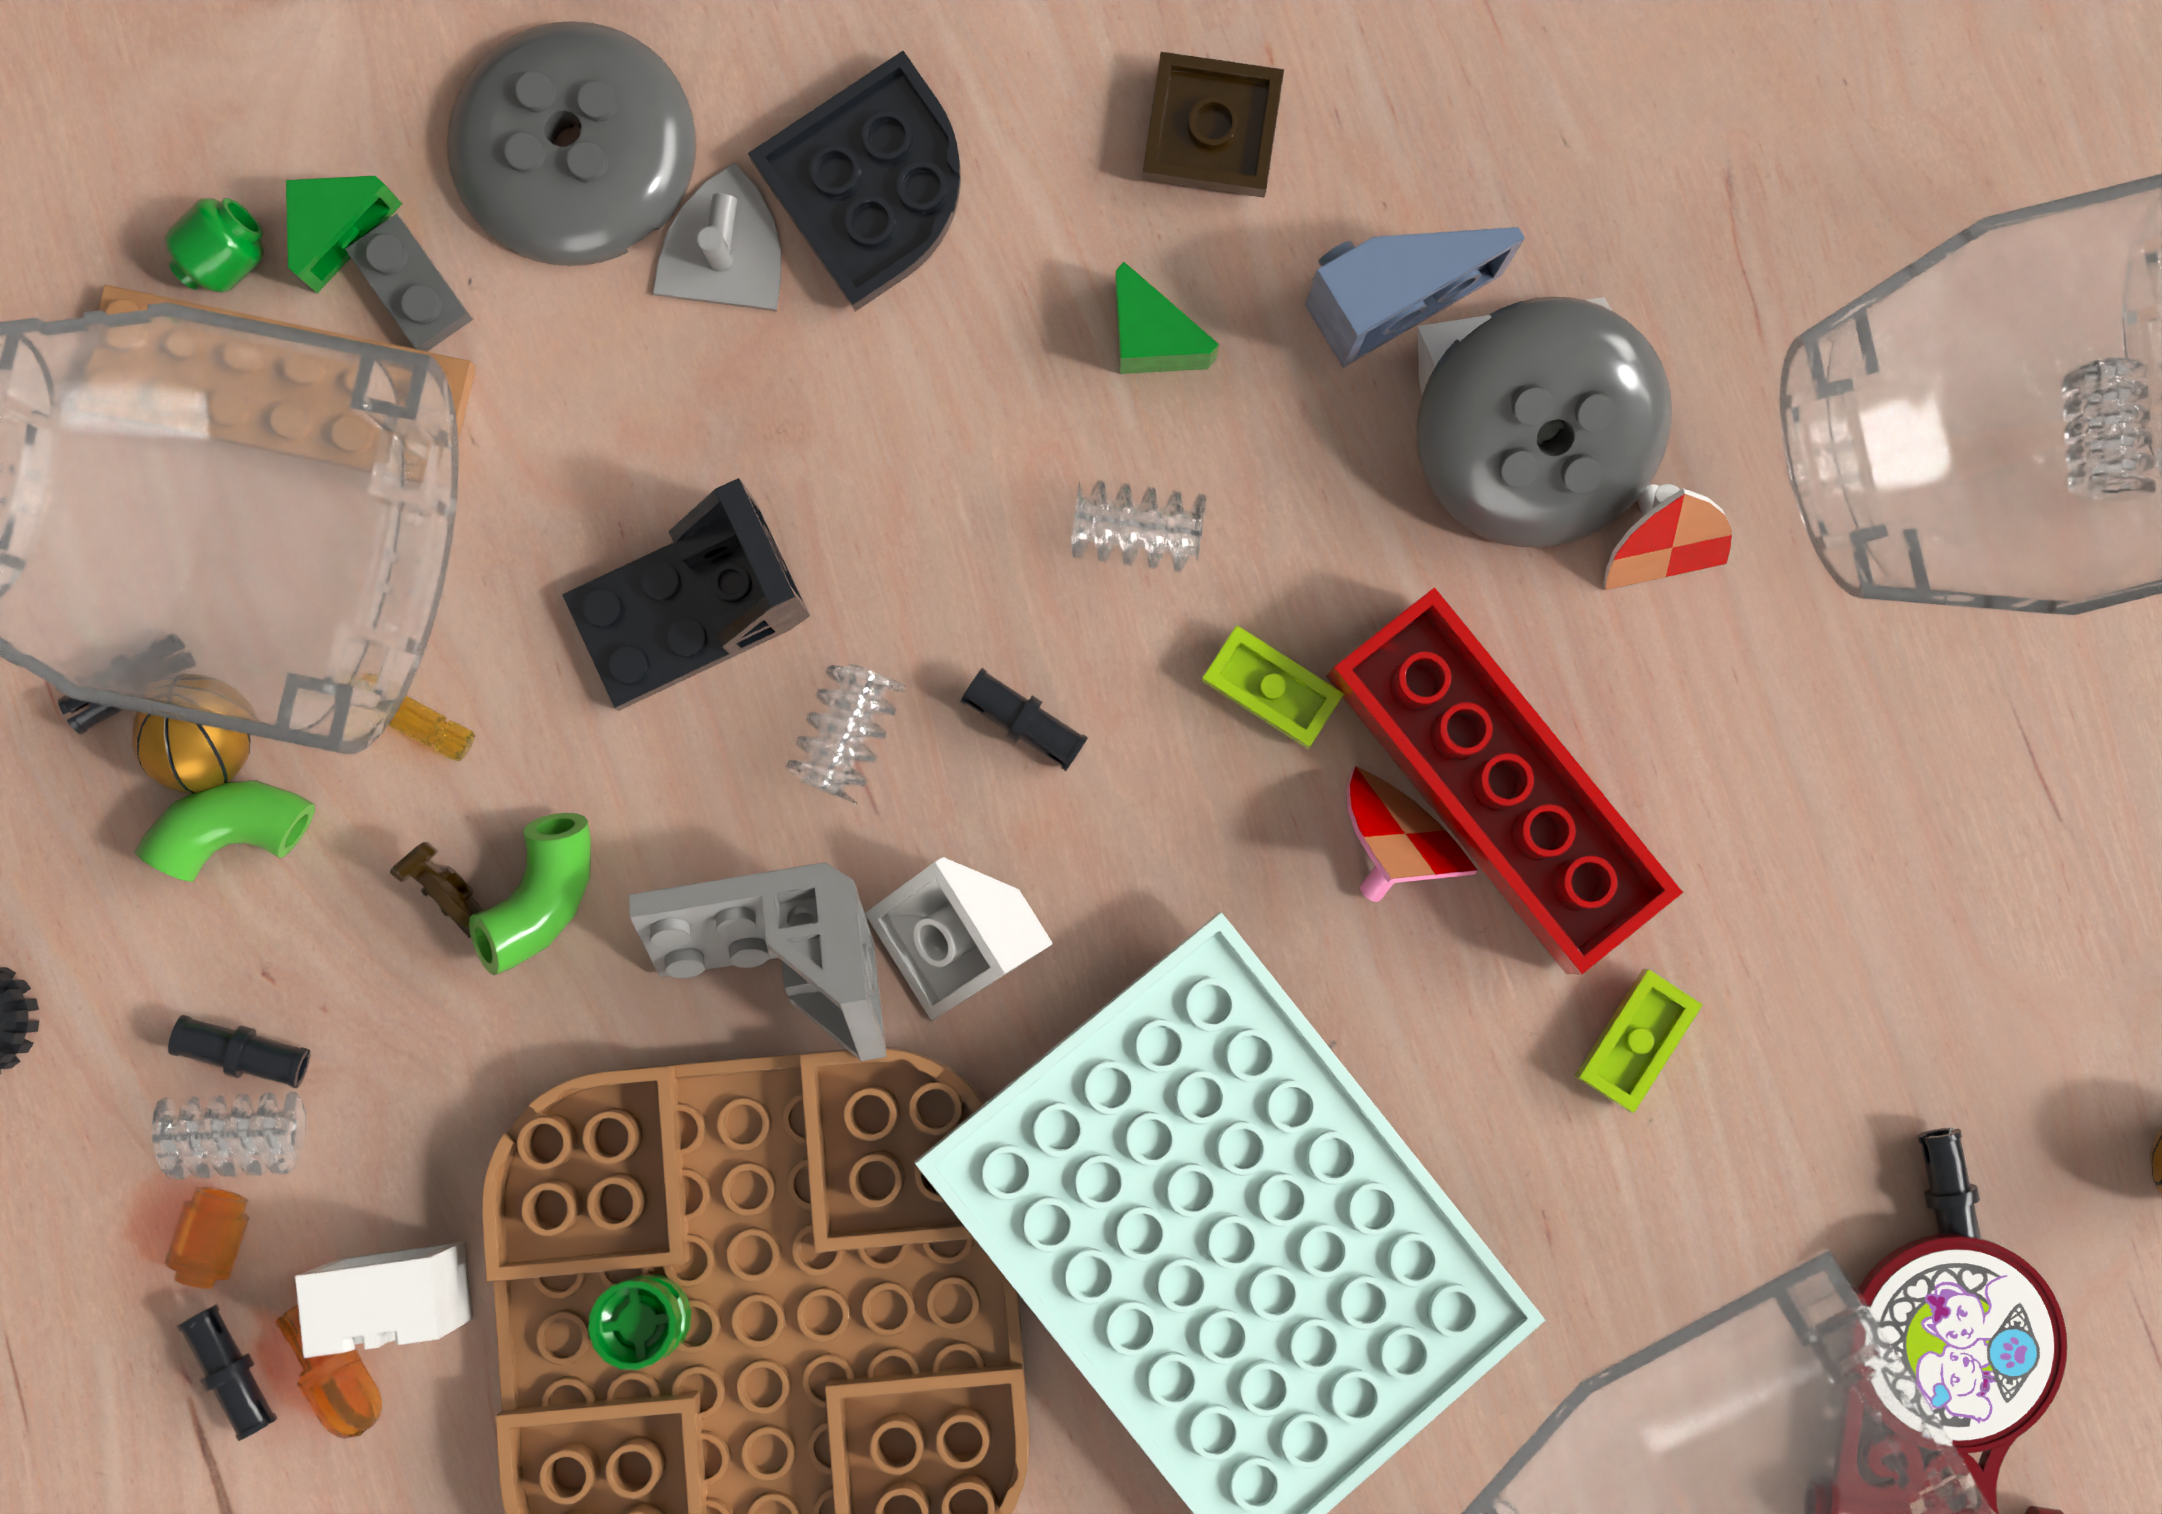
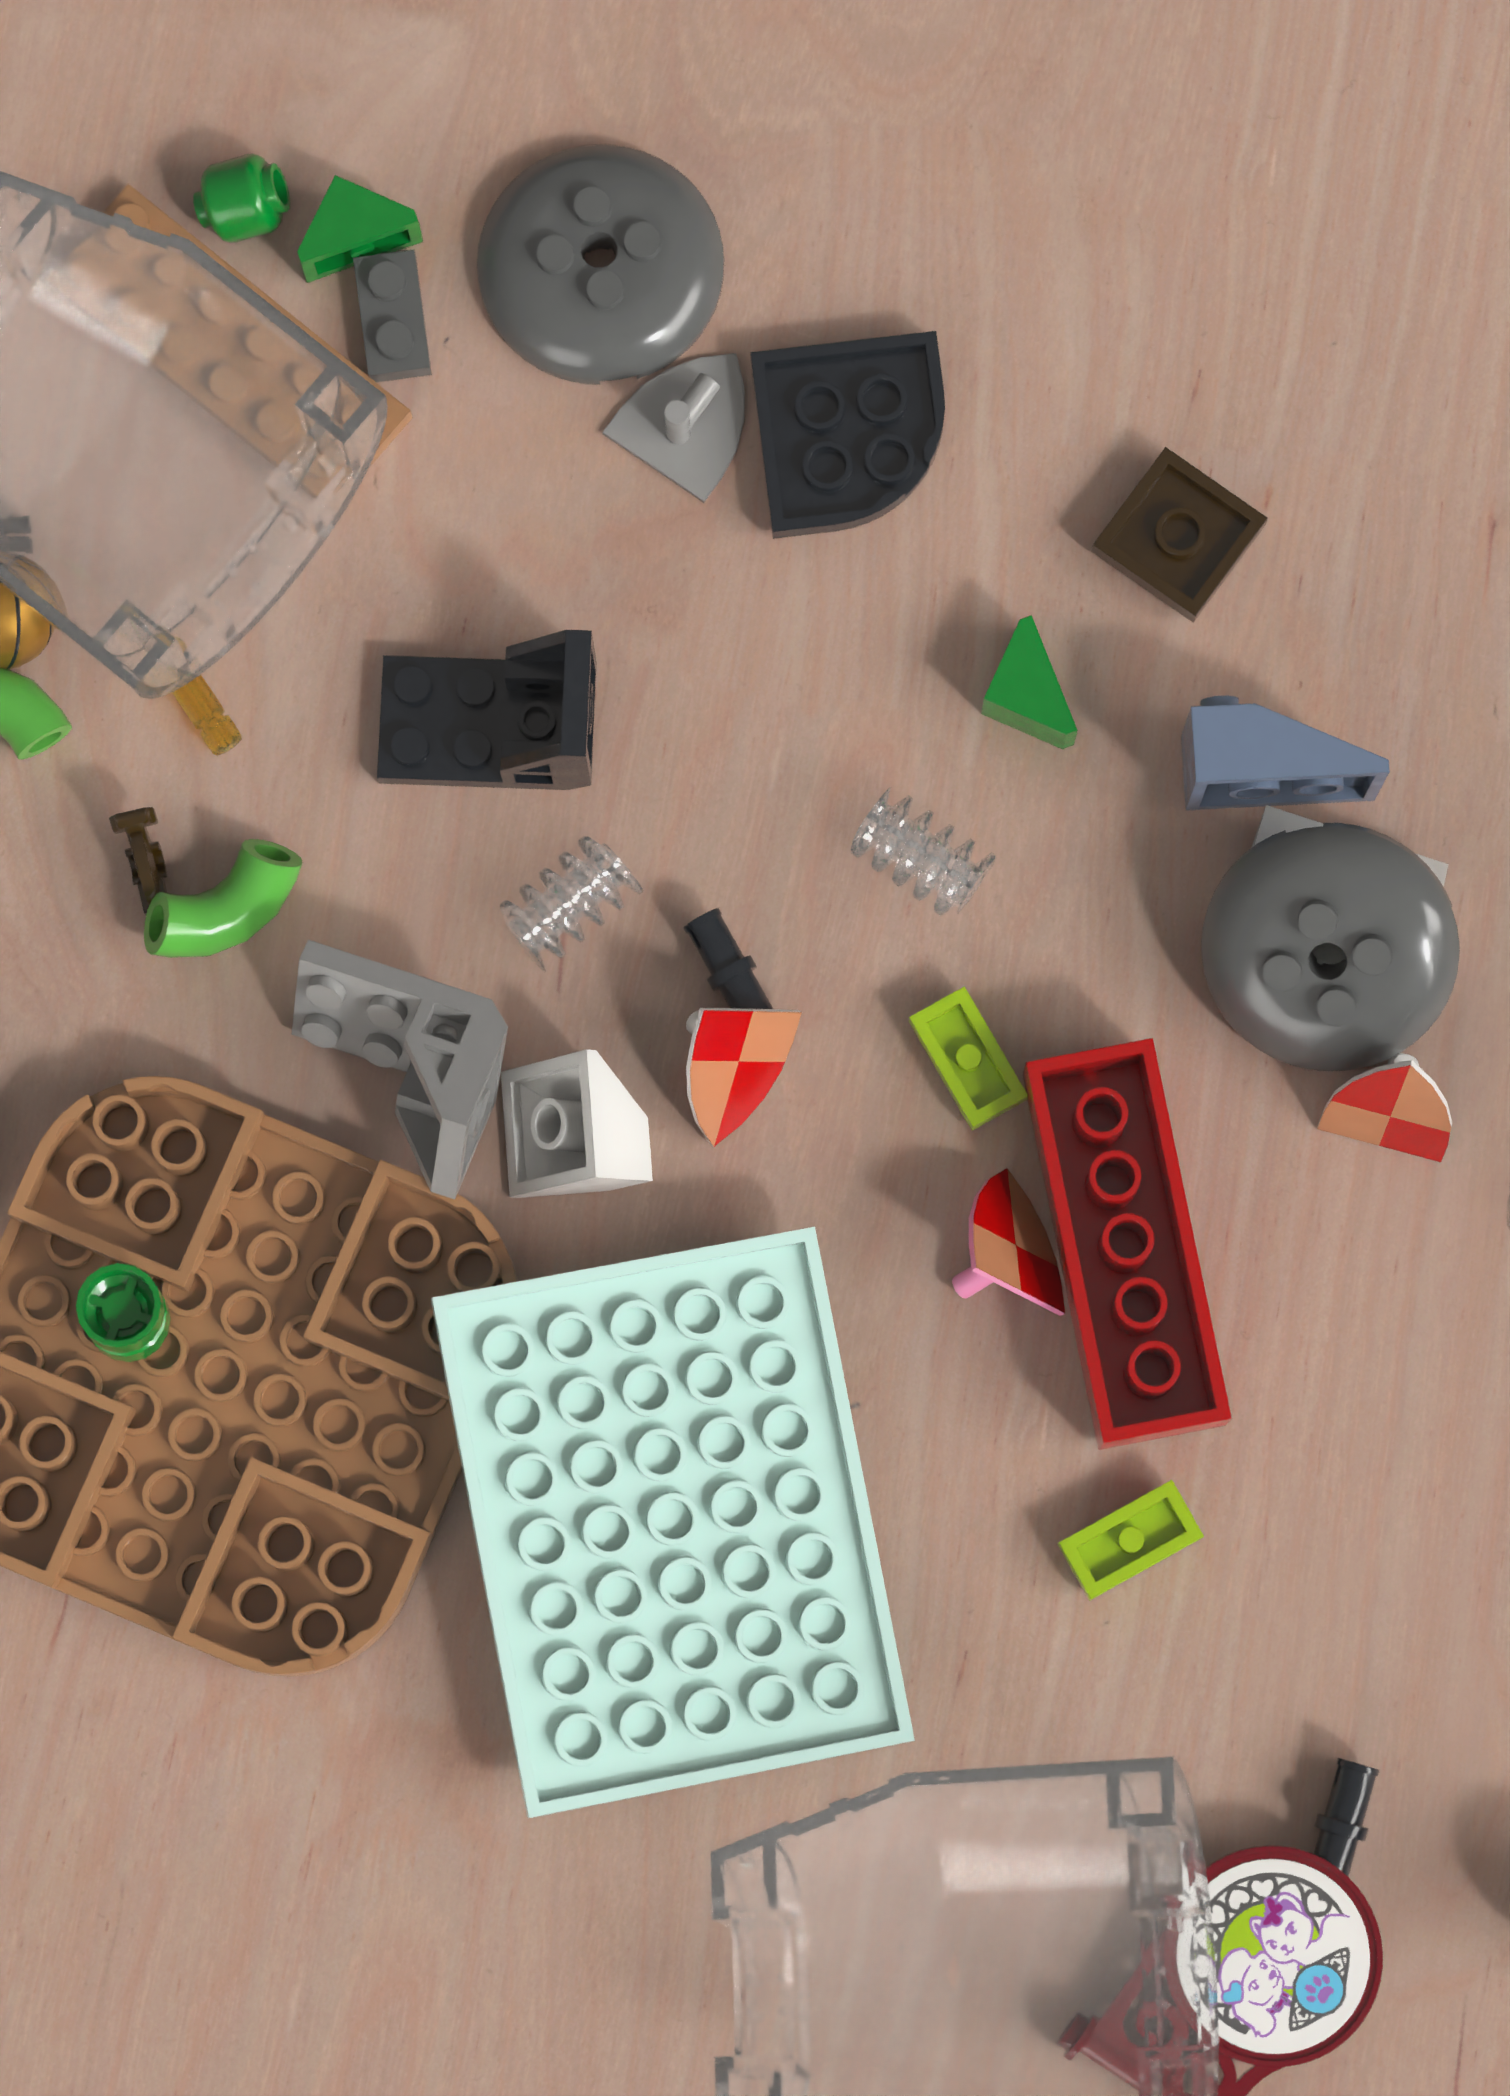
camera: 30 degrees right, 5 degrees down
none -> shield [686,1008,802,1147]

